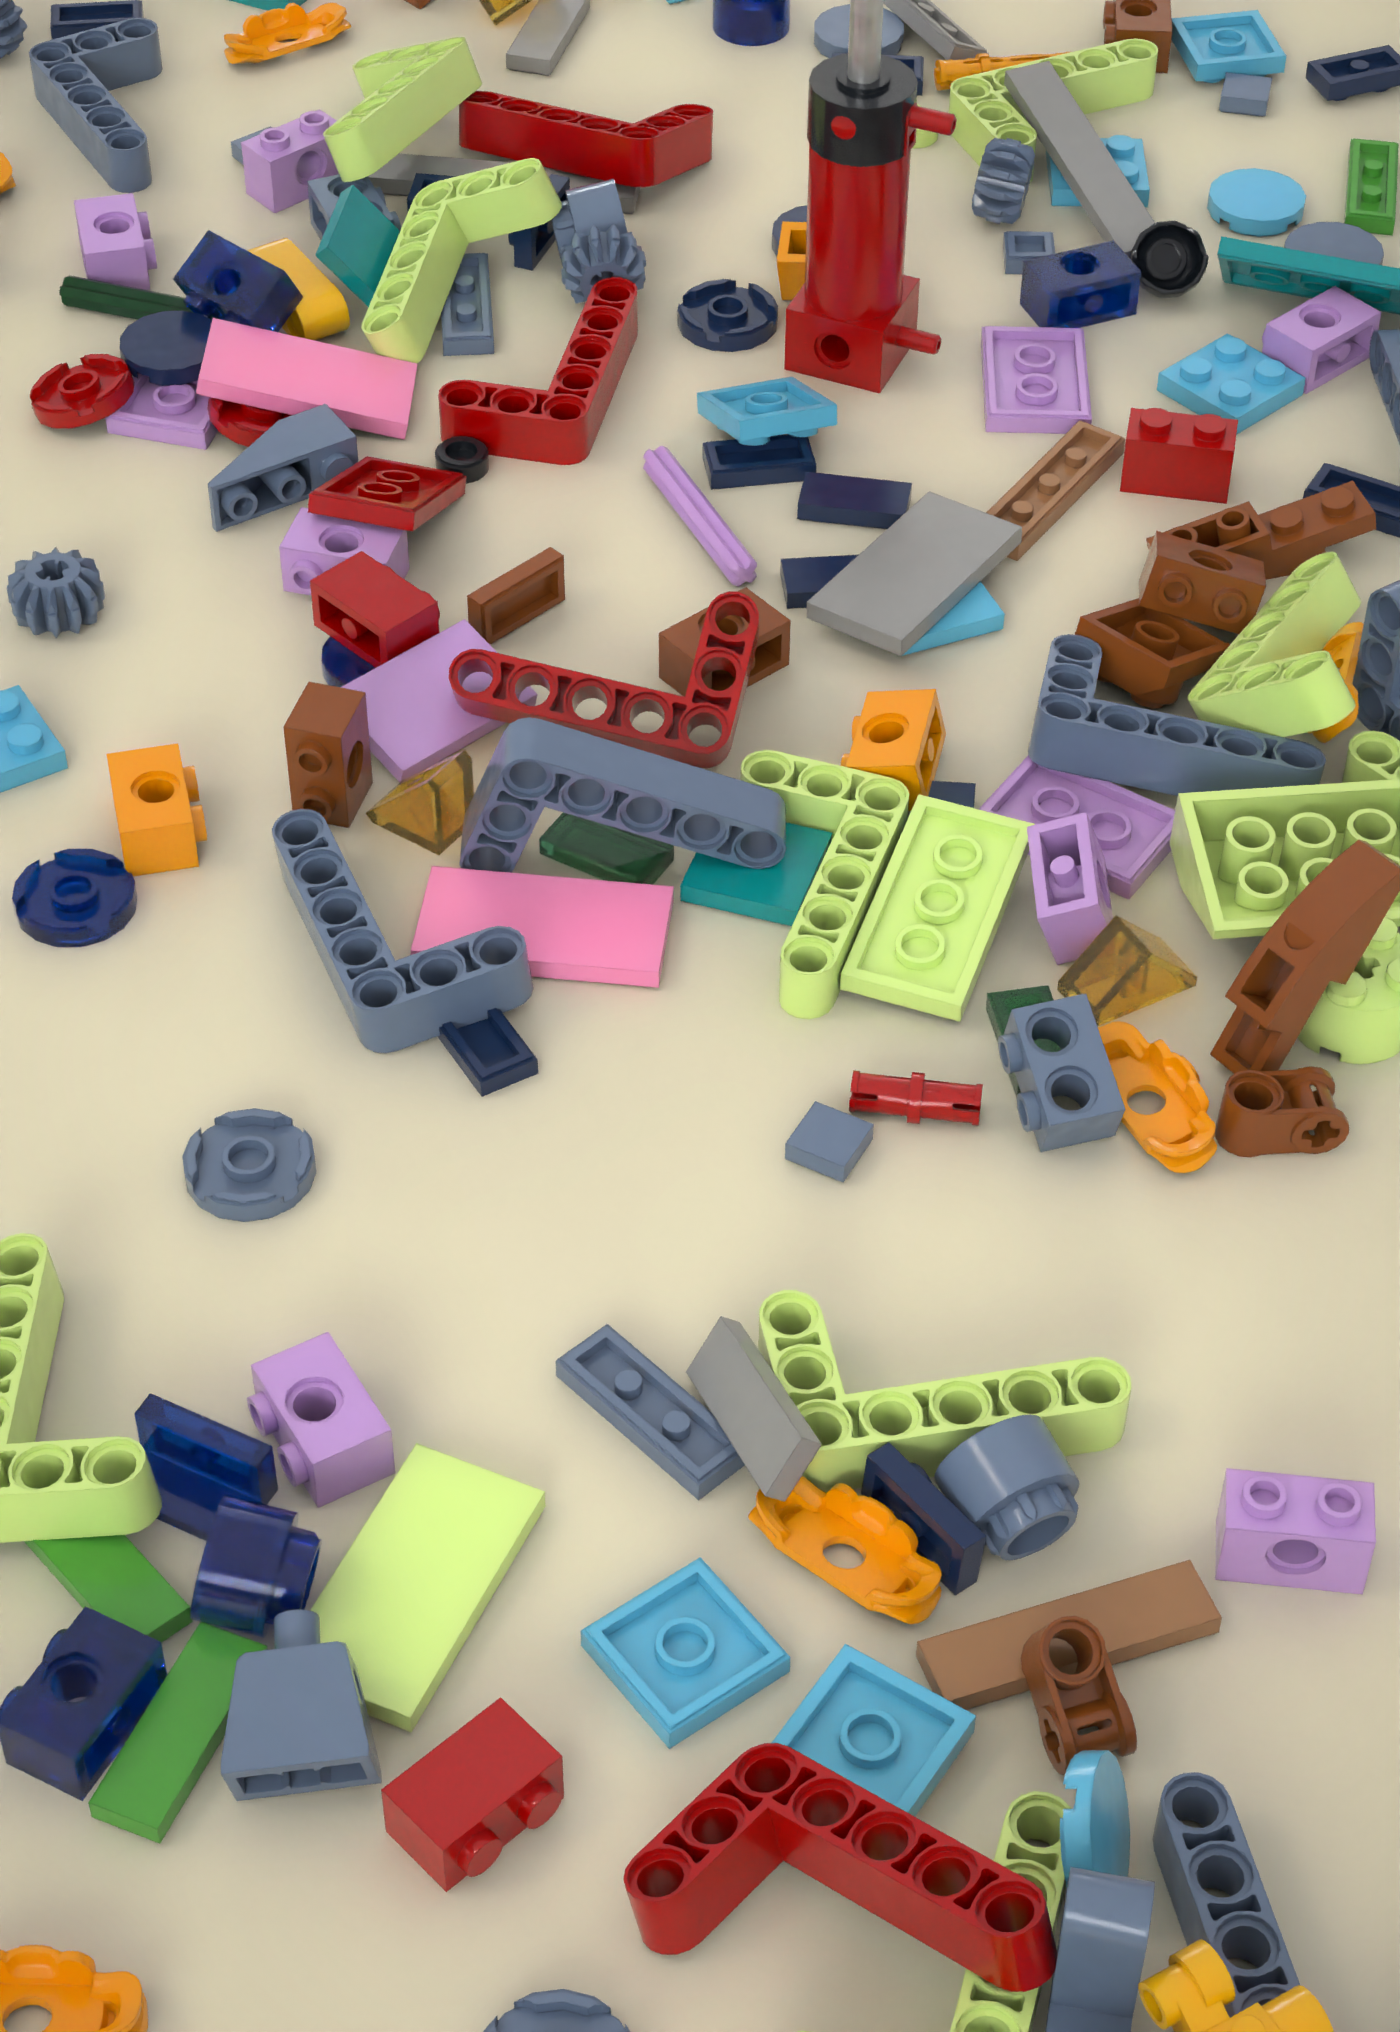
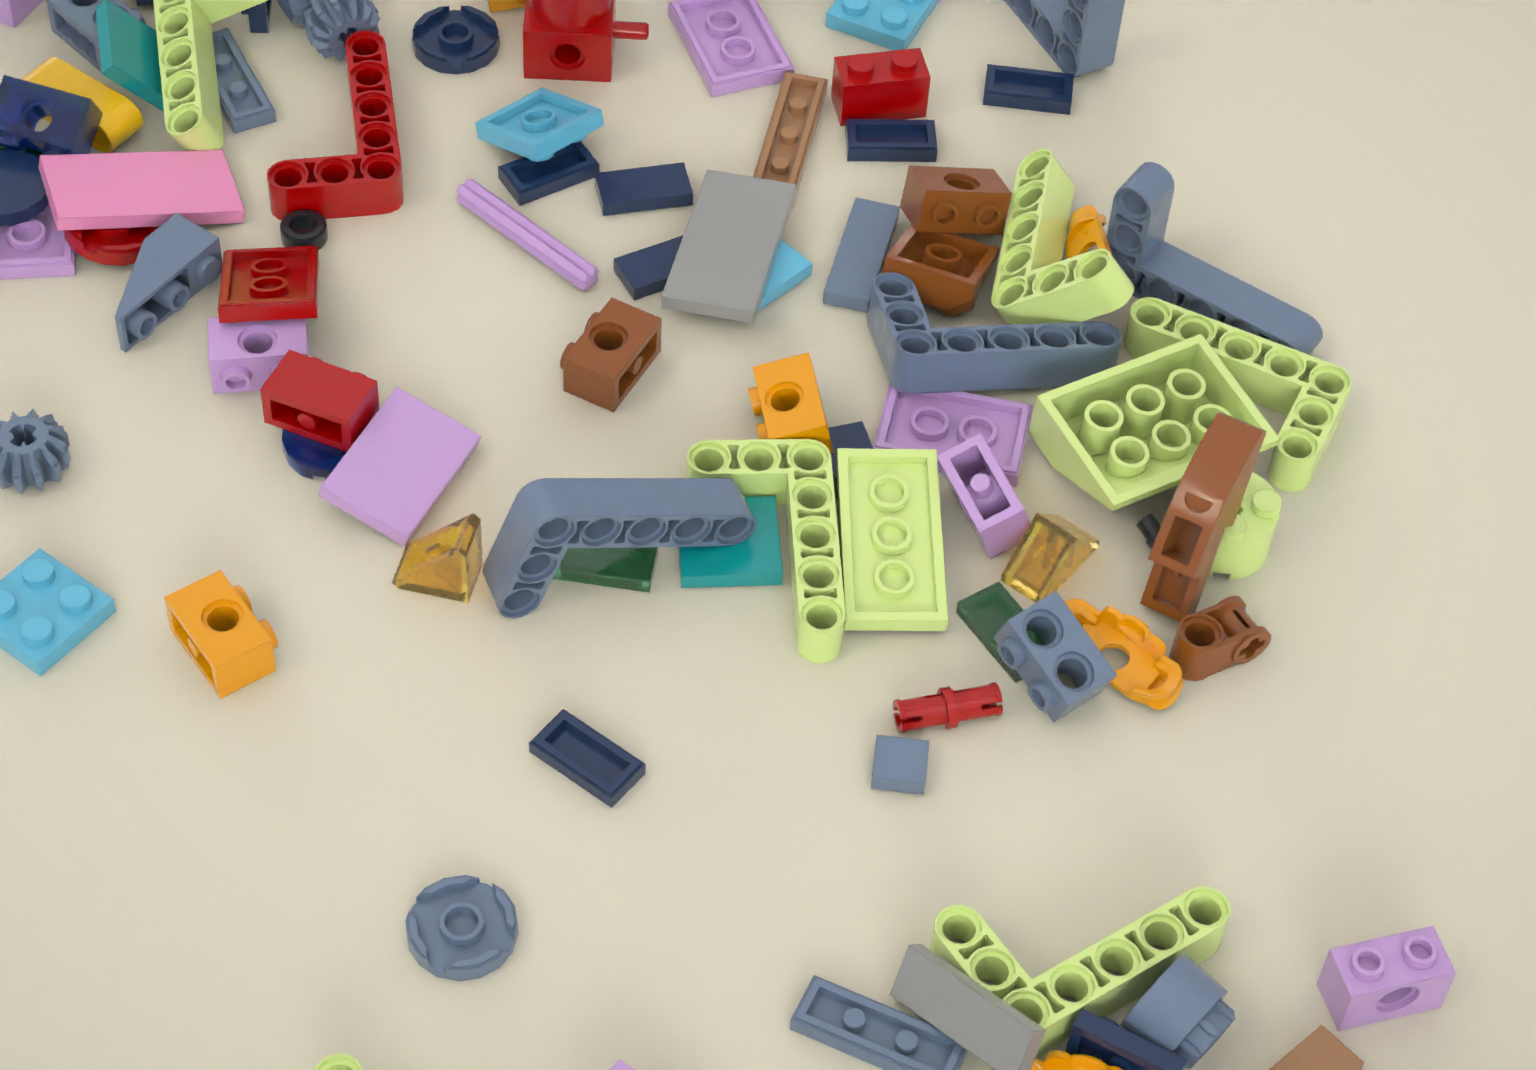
camera: 25 degrees left, 5 degrees up
clear blue tile [12,849,138,947] -> none
sand blue beam [272,809,533,1053] -> none
dark orange brick [283,682,373,828] -> none
bright pink tile [411,866,674,988] -> none
red beam [448,591,759,768] -> none
dark orange tile [467,547,565,644] -> none
dark orange slope [1146,480,1376,580] -> none
none -> sand blue tile [823,197,900,313]
none -> dark blue tile [845,119,938,162]

